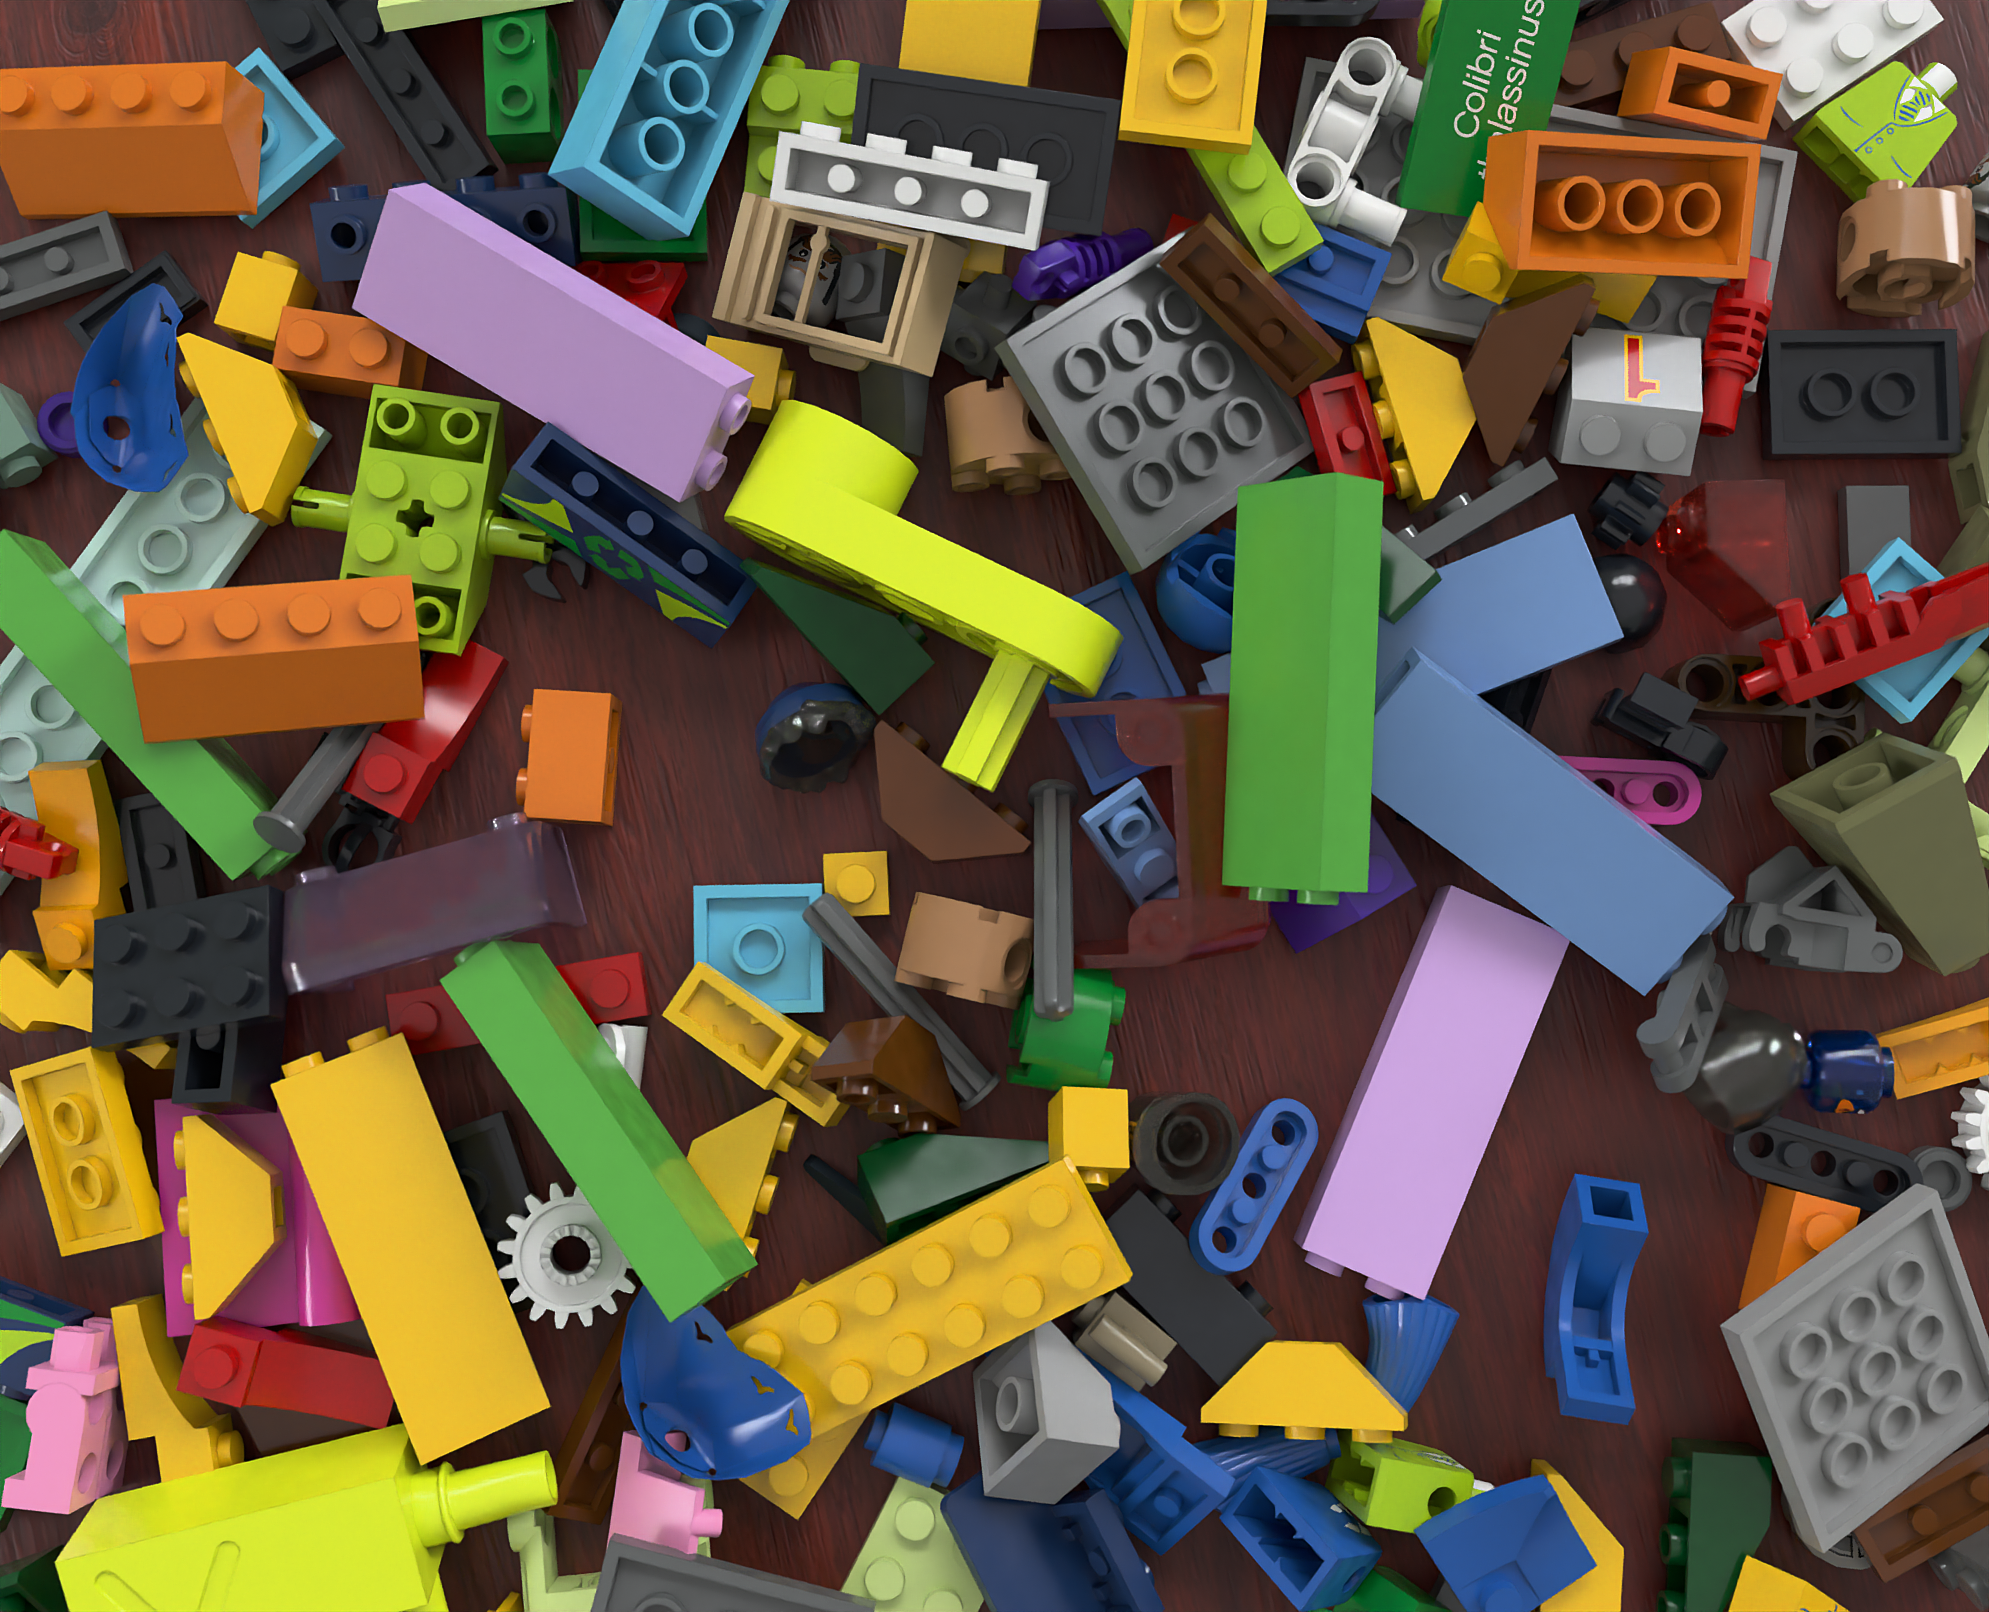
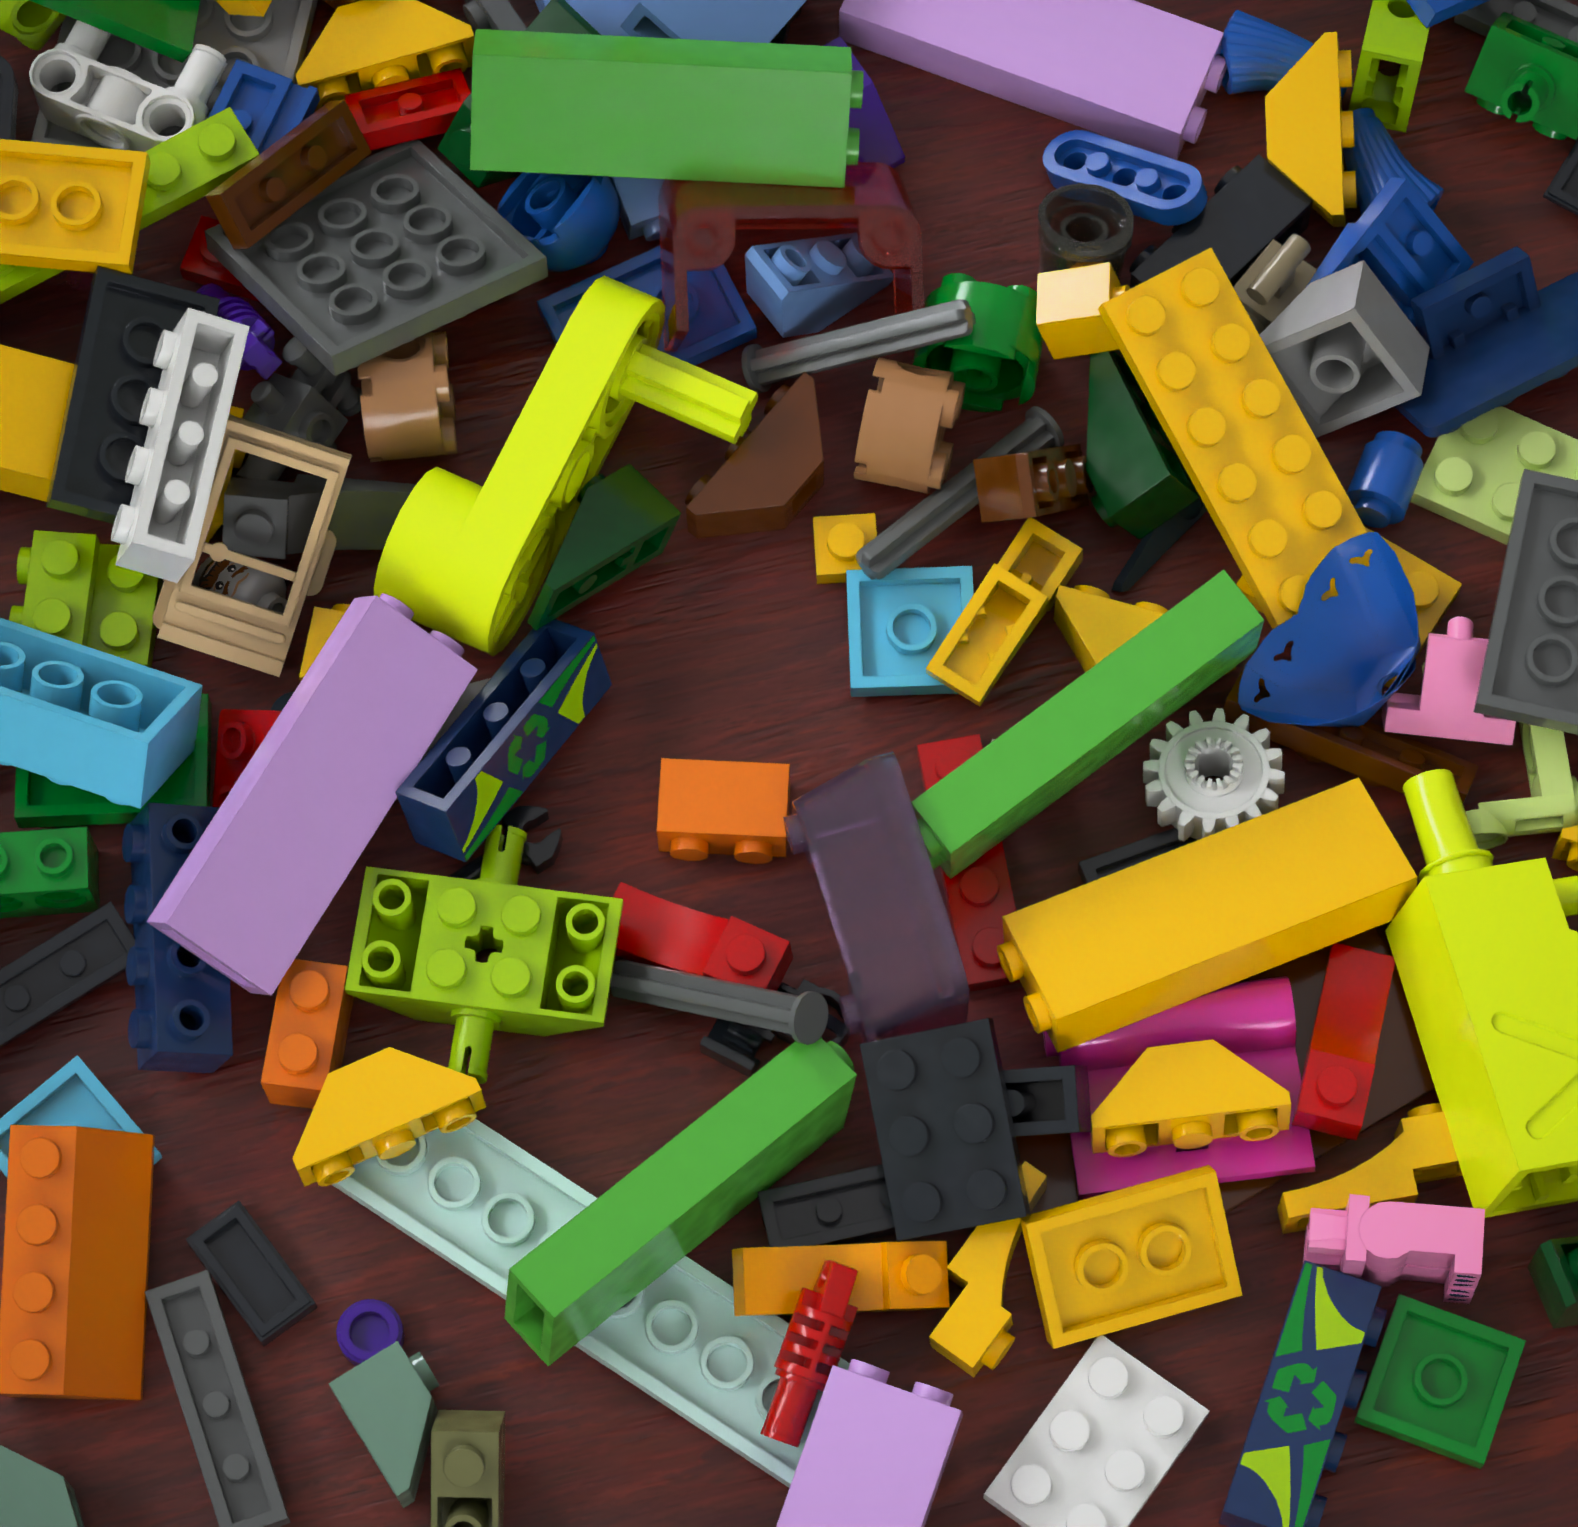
camera: 90 degrees left, 15 degrees down
blue piece [70,283,189,492] -> none
orange slope [122,575,425,744] -> none
yellow brick [214,251,318,353] -> none
clear smoke hair [755,682,876,794] -> none
blue torso [1219,1466,1382,1612] -> none

